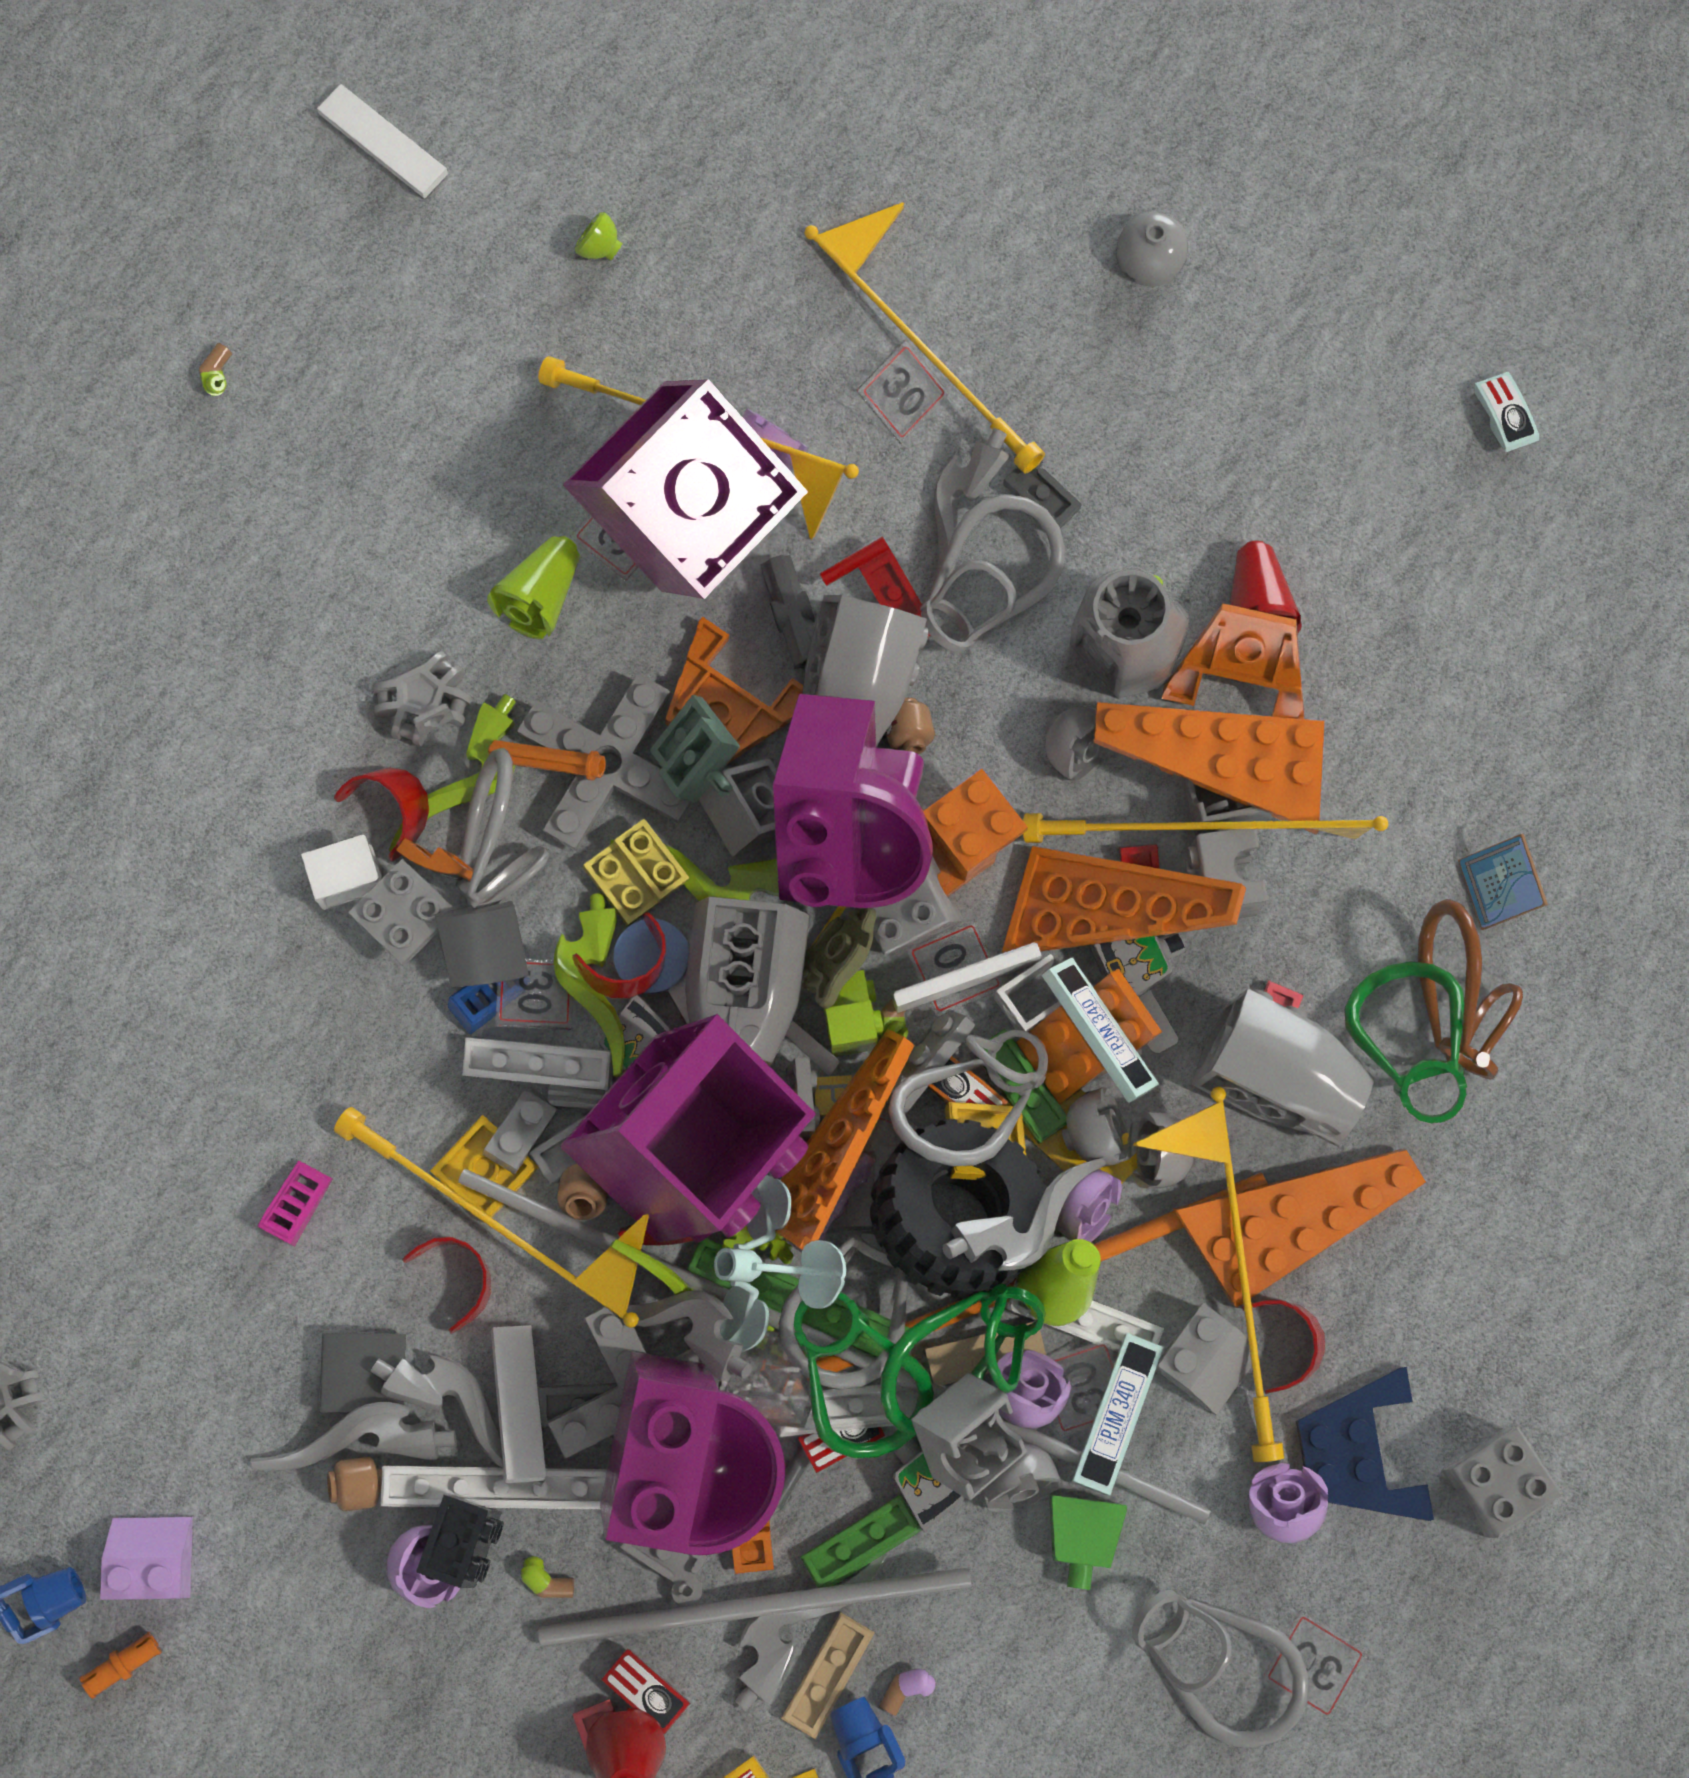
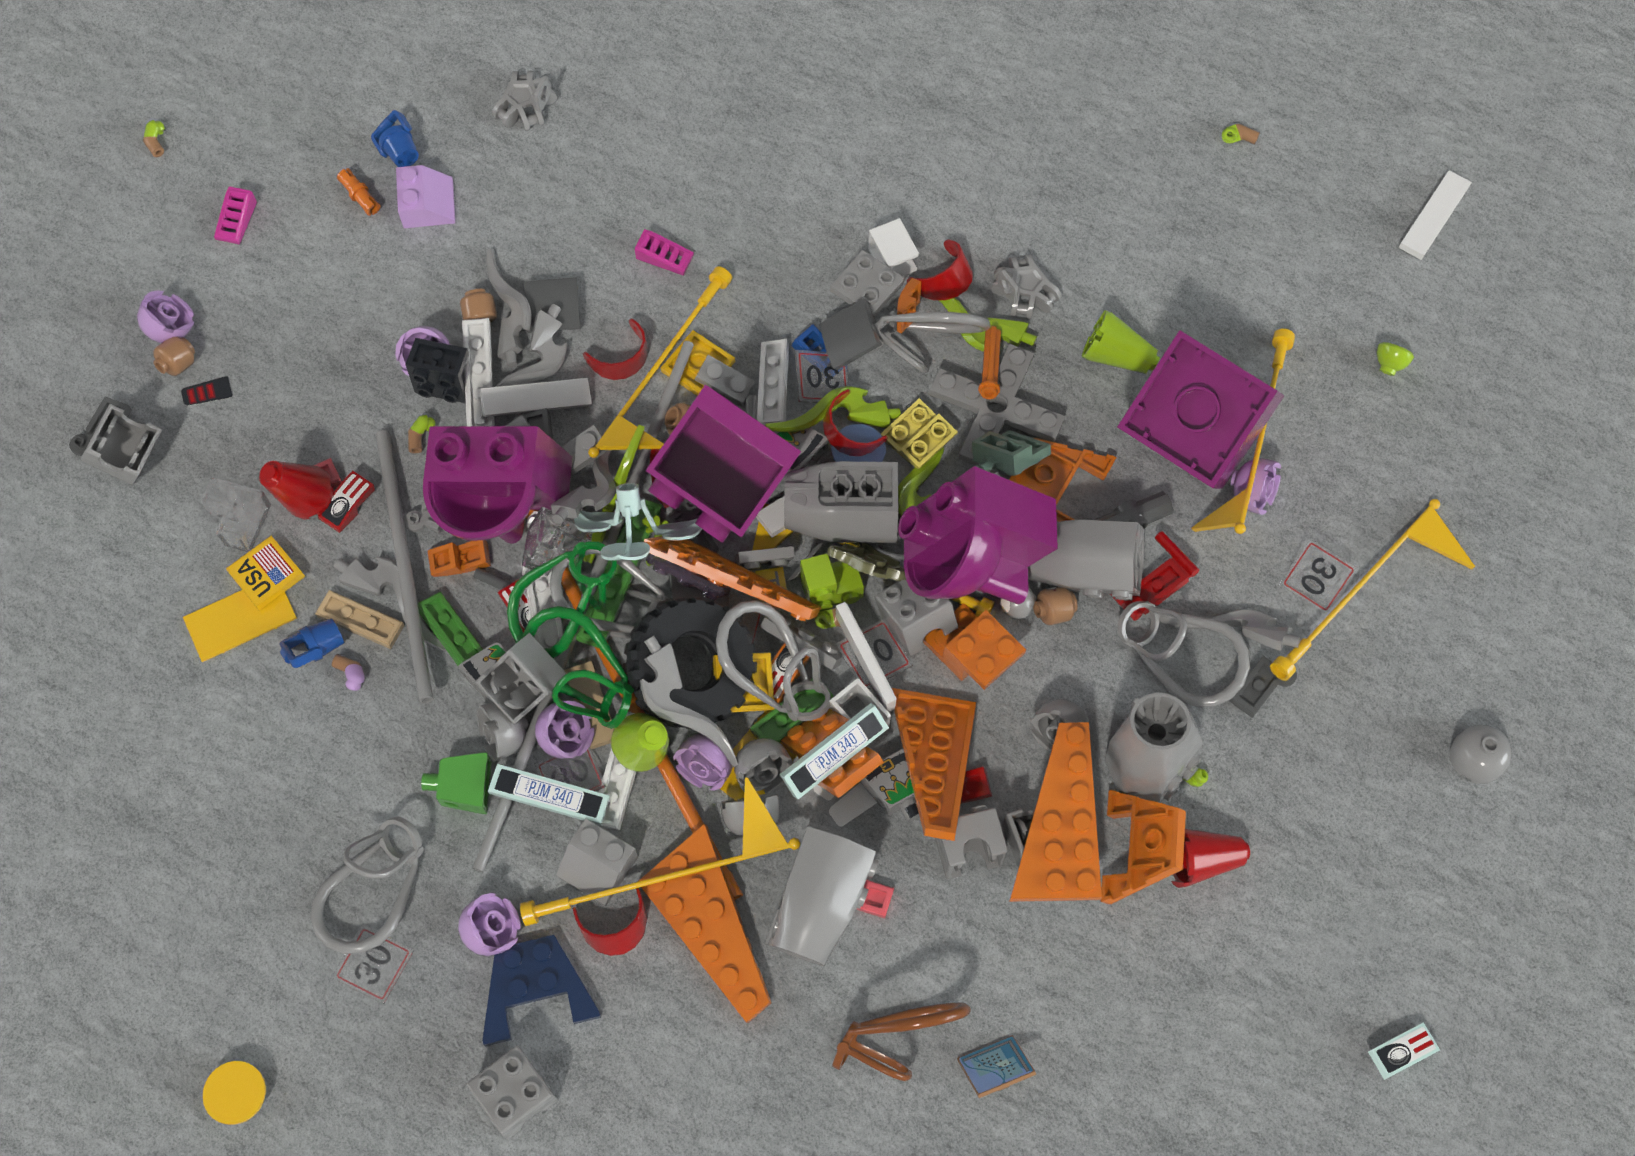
camera: 85 degrees right, 10 degrees down
yellow piece [1023,813,1389,843] -> none
green animal [1344,961,1468,1124] -> none

